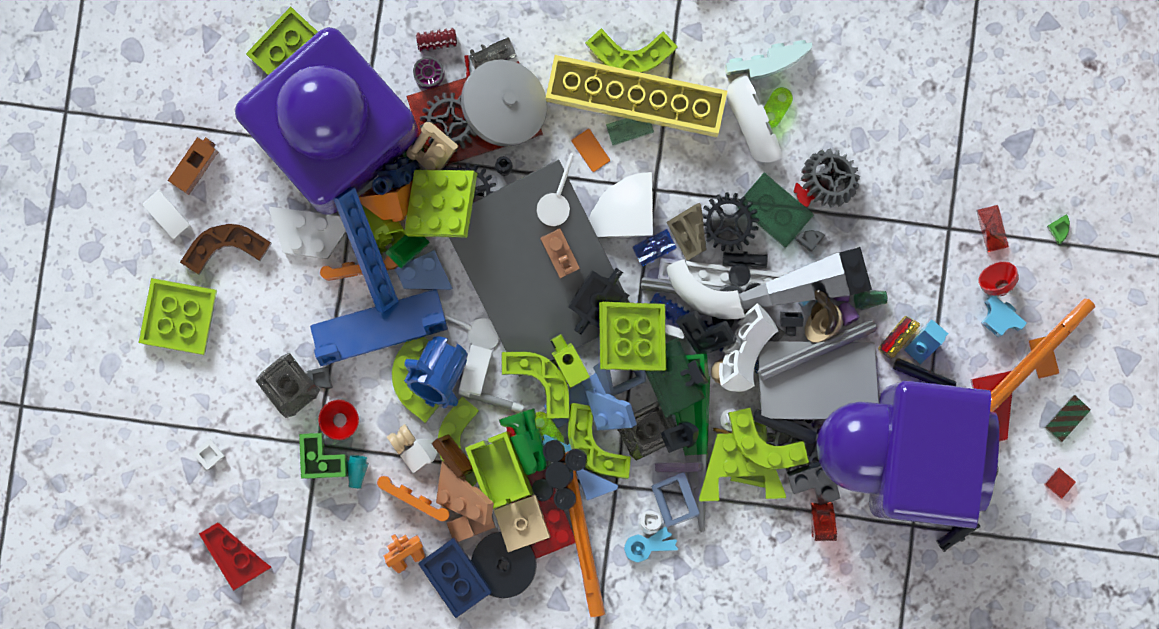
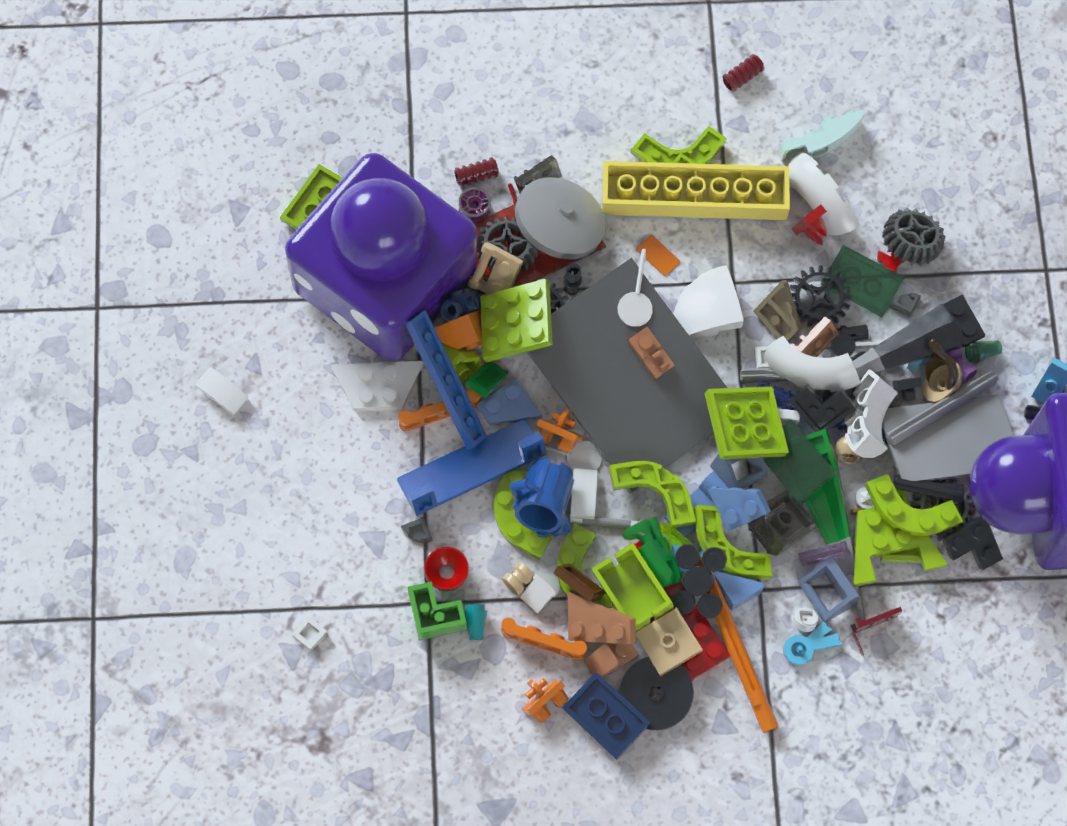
camera: 10 degrees left, 15 degrees down
lime plate [138,278,217,355] -> none
dark orange brick [167,137,219,195] -> none
reddish brown plate [180,224,272,275] -> none
red wing [199,522,272,591] -> none
clear smoke slope [255,353,320,418] -> none
lime torso [550,334,590,388] -> none
black plate [568,268,630,335] -> none
clear green tile [606,118,654,146] -> none
clear blue hips [632,229,677,266] -> none
black tile [661,421,699,453] -> none
black tile [680,360,708,387] -> none
clear neon green plate [763,87,793,129] -> none
clear red slope [811,503,837,541] -> none
slope [878,316,920,359] -> none
none -> orange hips [536,410,583,453]
none -> red tile [791,205,827,245]
none -> nougat plate [791,317,839,357]
none -> dark red piece [850,606,902,656]

